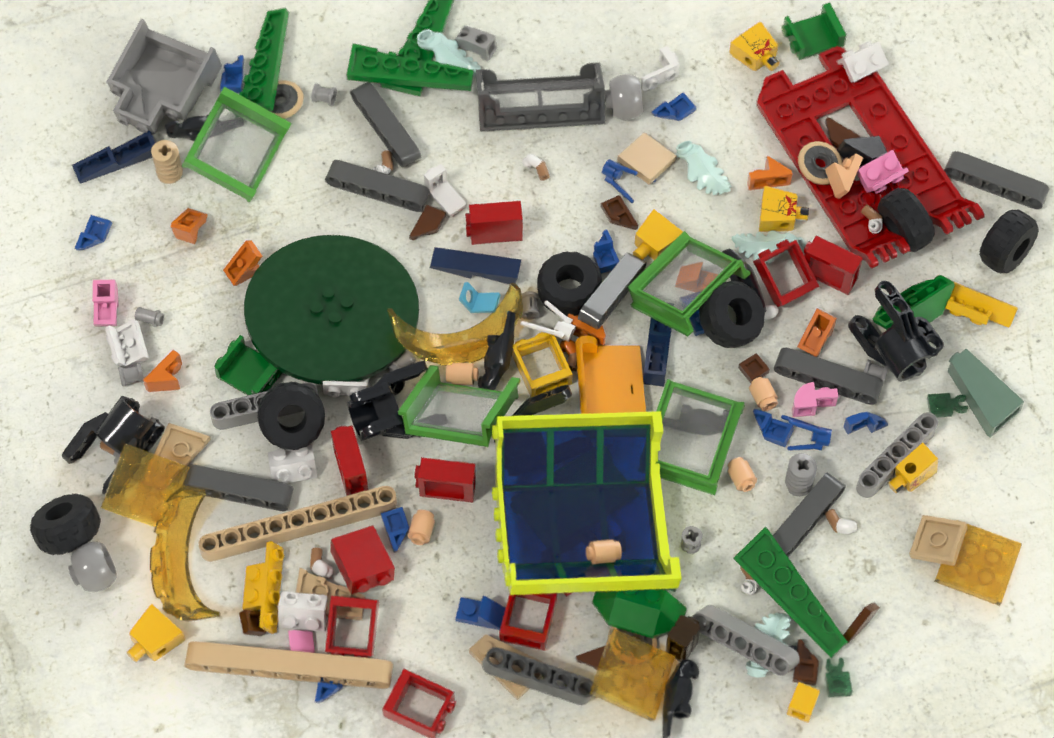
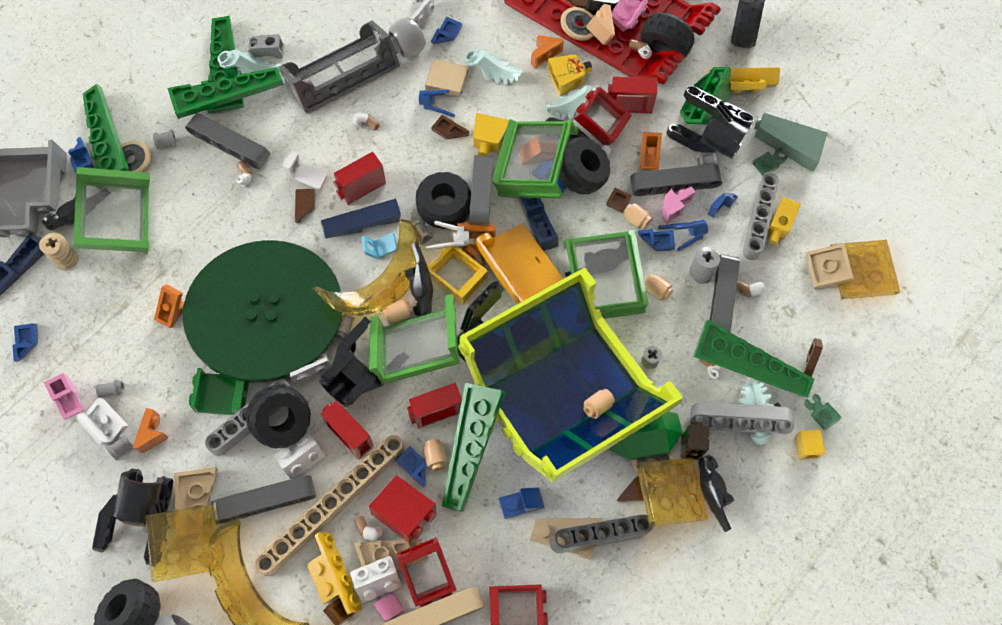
camera: 30 degrees left, 5 degrees up
orange slope [171,208,208,244] -> none
dark grey beam [325,160,430,212] -> none
red window [499,593,557,651] -> none
blue slope [593,229,619,274] -> none
reddish brown tile [792,639,819,686] -> none
none -> wing [442,383,505,512]

